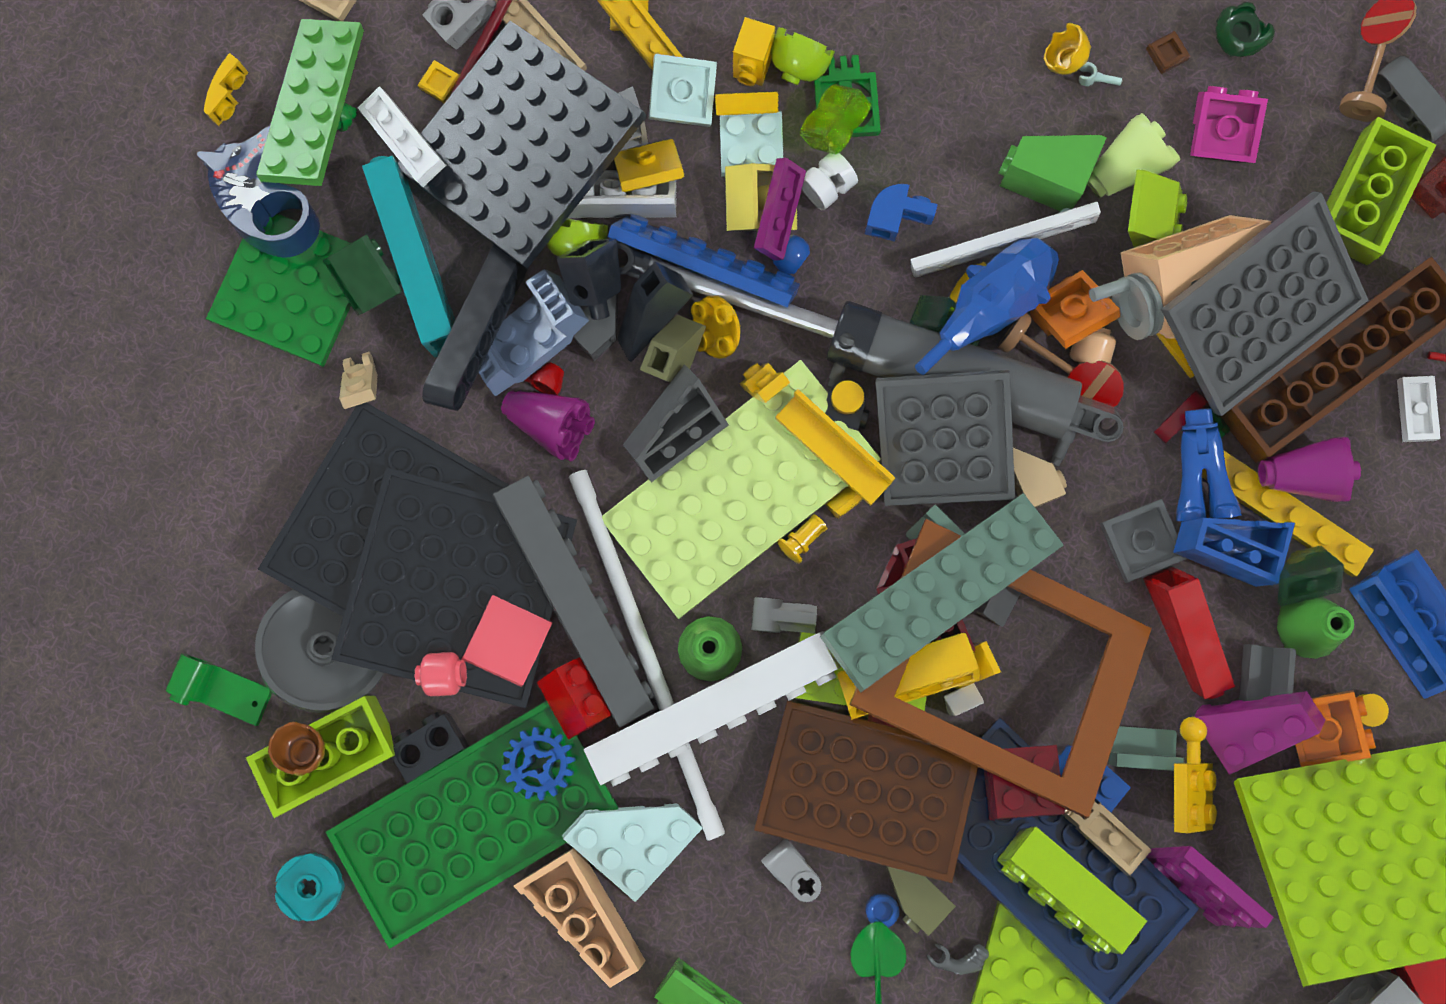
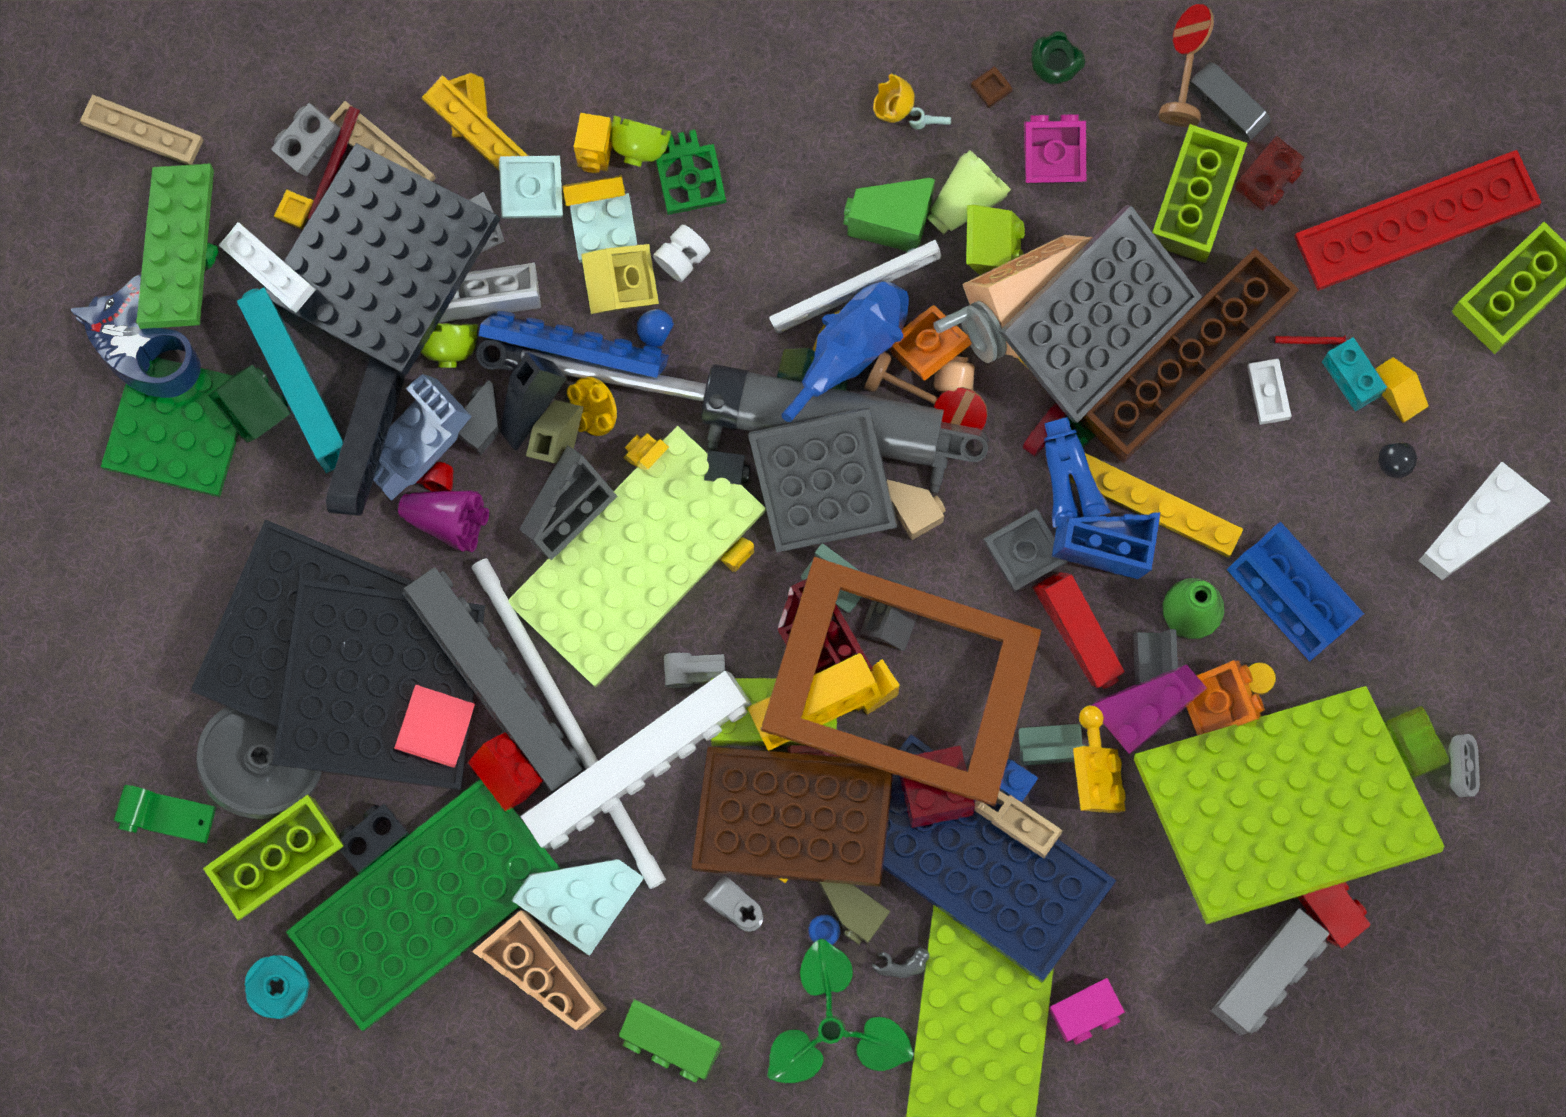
camera: 10 degrees left, 5 degrees down
yellow slope [204,53,248,126] -> none
dark orange hair [268,722,325,776] -> none
tan hinge [339,352,378,409] -> none
coral head [415,652,467,696] -> none
blue gear [502,727,576,800] -> none
black torso [557,239,621,320] -> none
yellow plate [614,139,684,192] -> none
bright green cone [678,616,742,681] -> none
magenta plate [754,157,806,261] -> none
yellow panel [775,389,895,506] -> none
yellow pin [777,514,828,564] -> none
clear neon green brick [800,84,871,155] -> none
sand green plate [820,493,1063,693] -> none
yellow tile [831,381,864,414] -> none
blue brick [865,184,938,241] -> none
white slope [944,683,984,716] -> none
lime brick [997,827,1147,955] -> none
magenta plate [1146,846,1274,929] -> none
magenta cone [1258,437,1361,502] -> none
clear green slope [1277,546,1344,606] -> none

